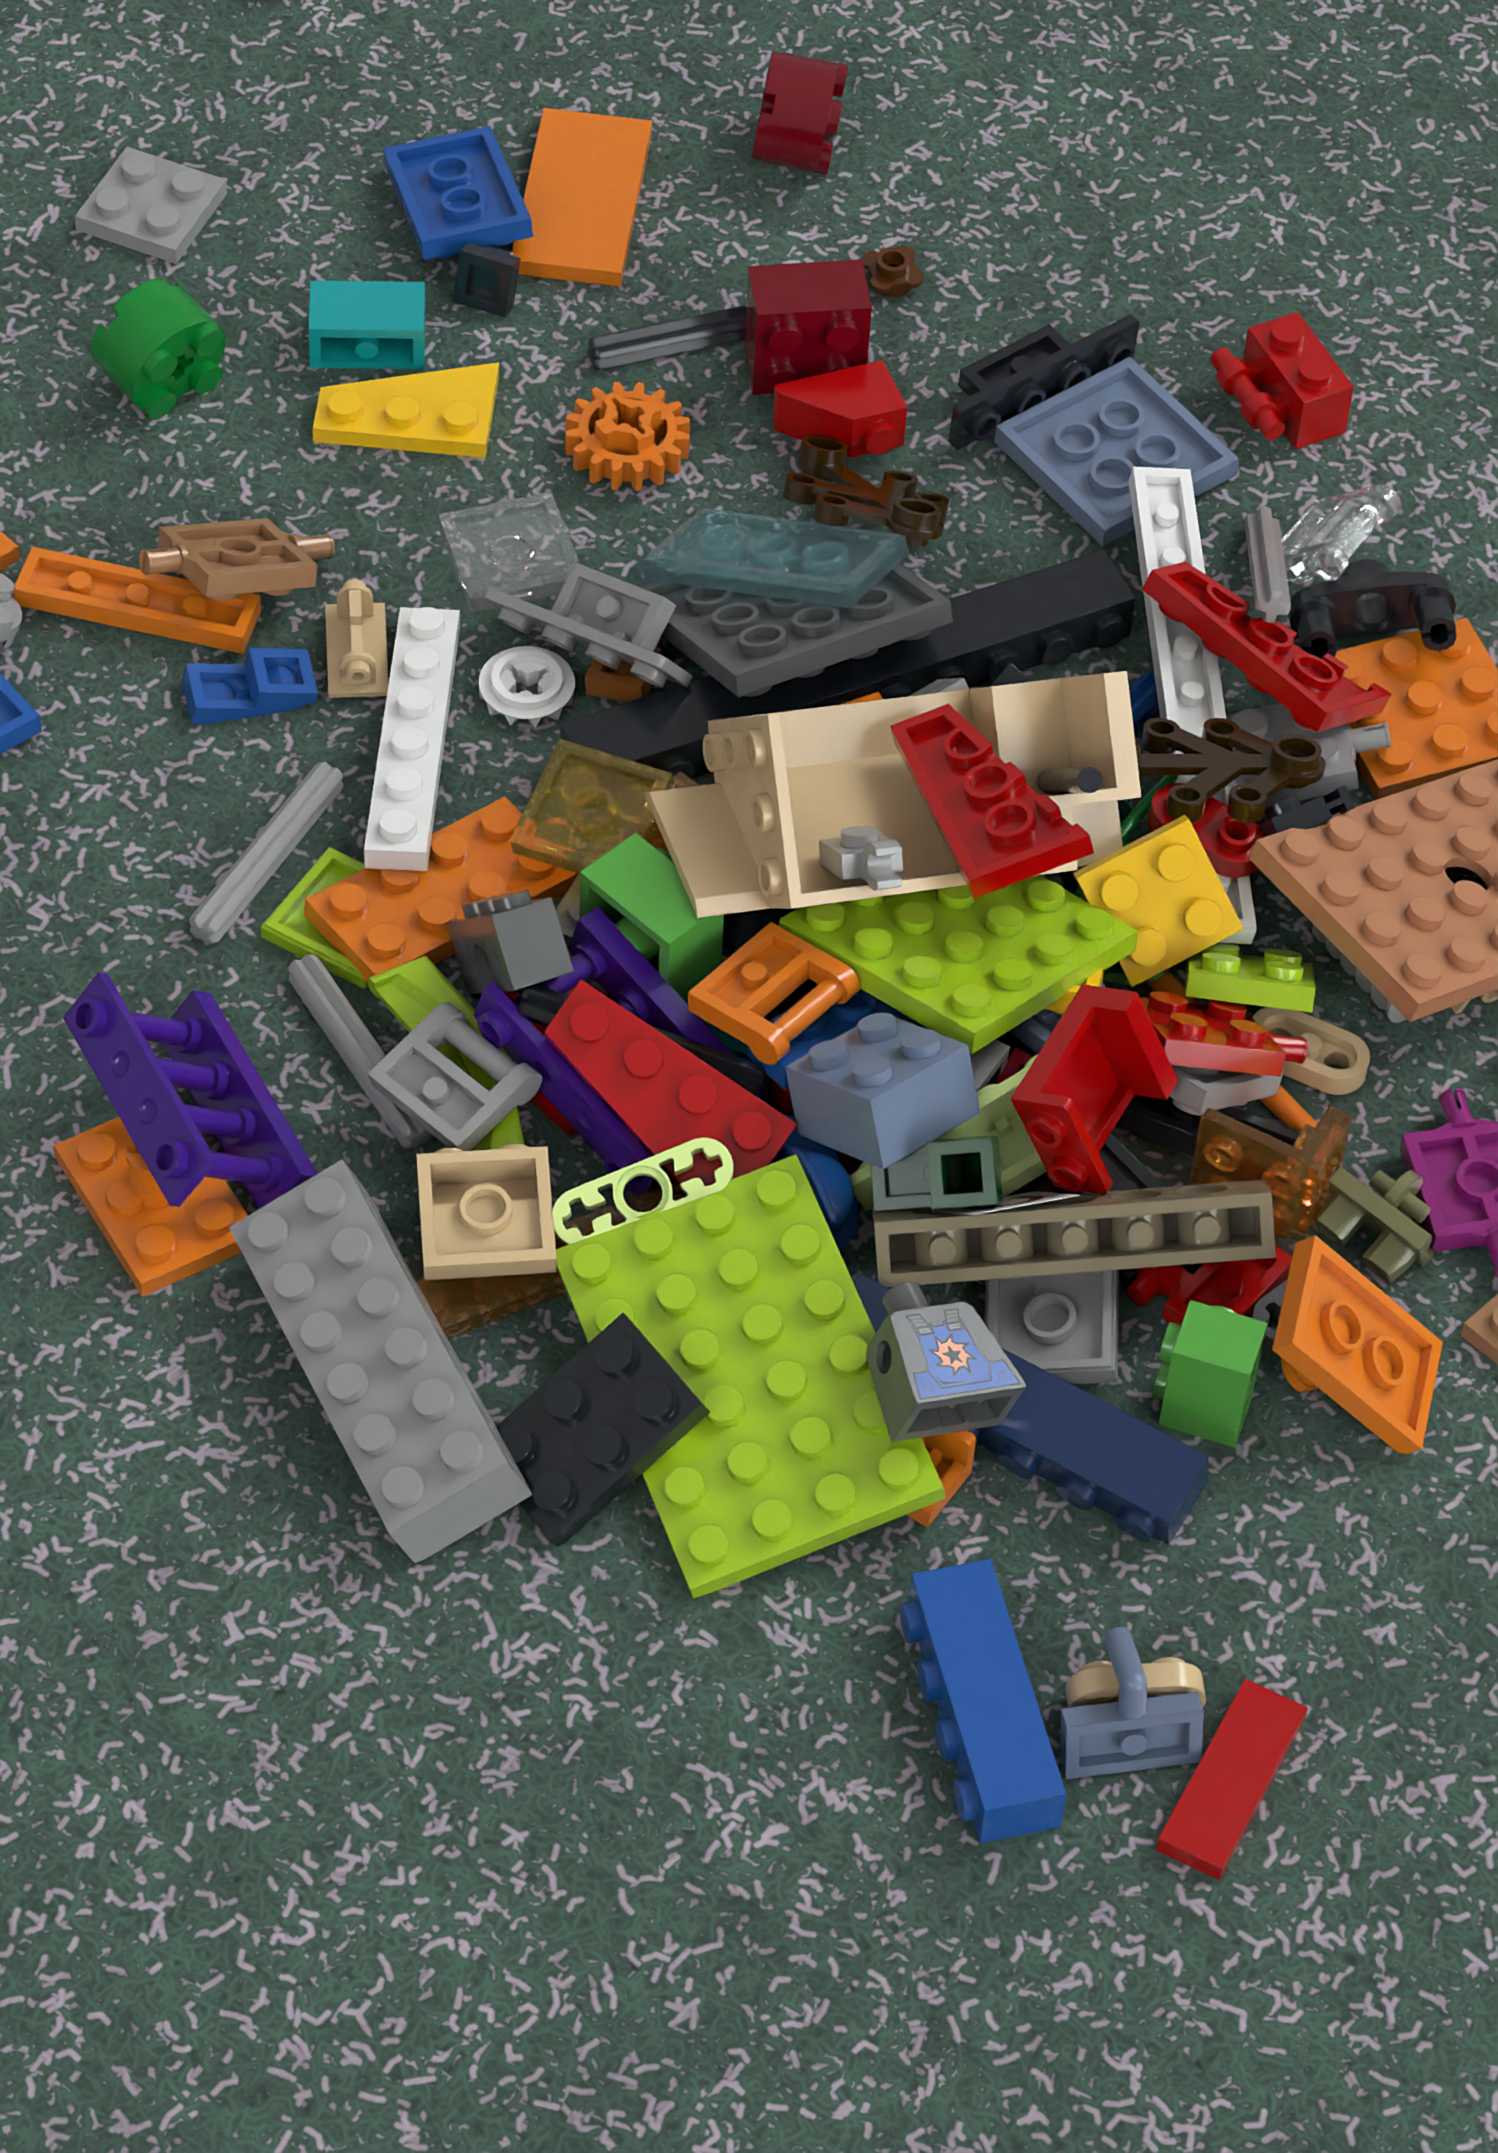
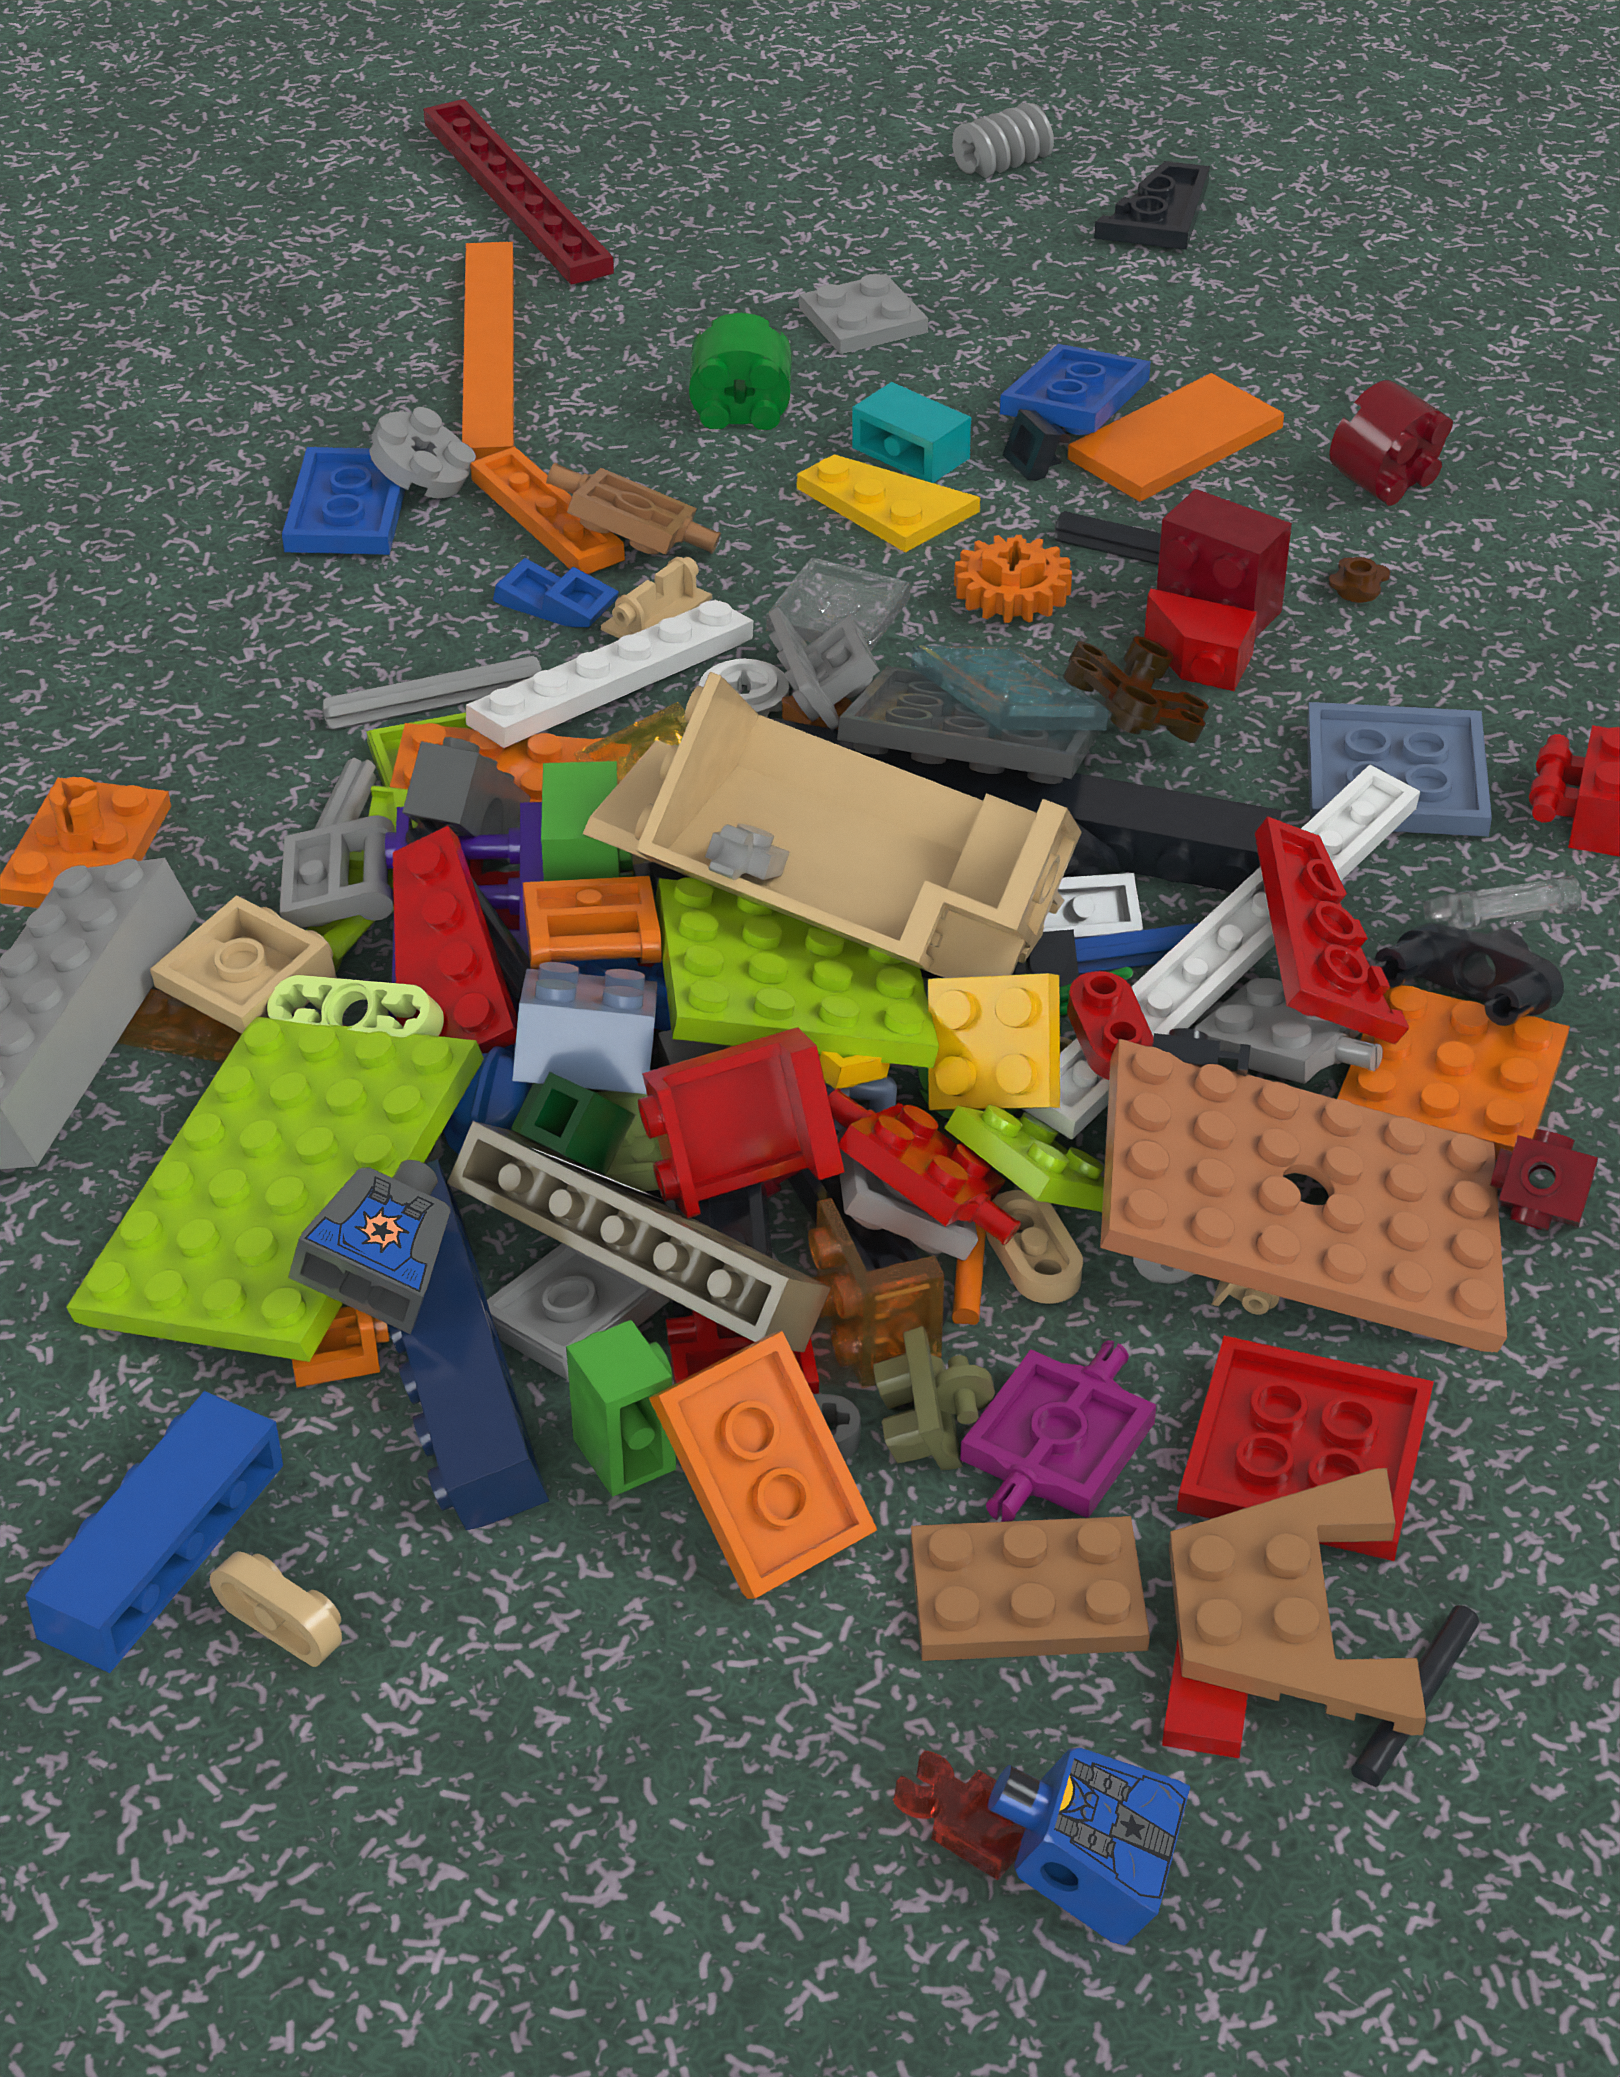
camera: 45 degrees right, 10 degrees down
dark purple fence [63,972,318,1209] -> none
black plate [496,1313,710,1547] -> none
red wing [890,704,1094,899] -> none
black bracket [948,314,1140,450] -> none
black bar [1037,767,1102,793] -> none
sand blue plate [1059,1627,1204,1779] -> none
dark brown plant [1135,718,1326,823] -> none
red tile [1156,1679,1308,1880] -> none
light grey axle [1244,506,1291,623] -> none

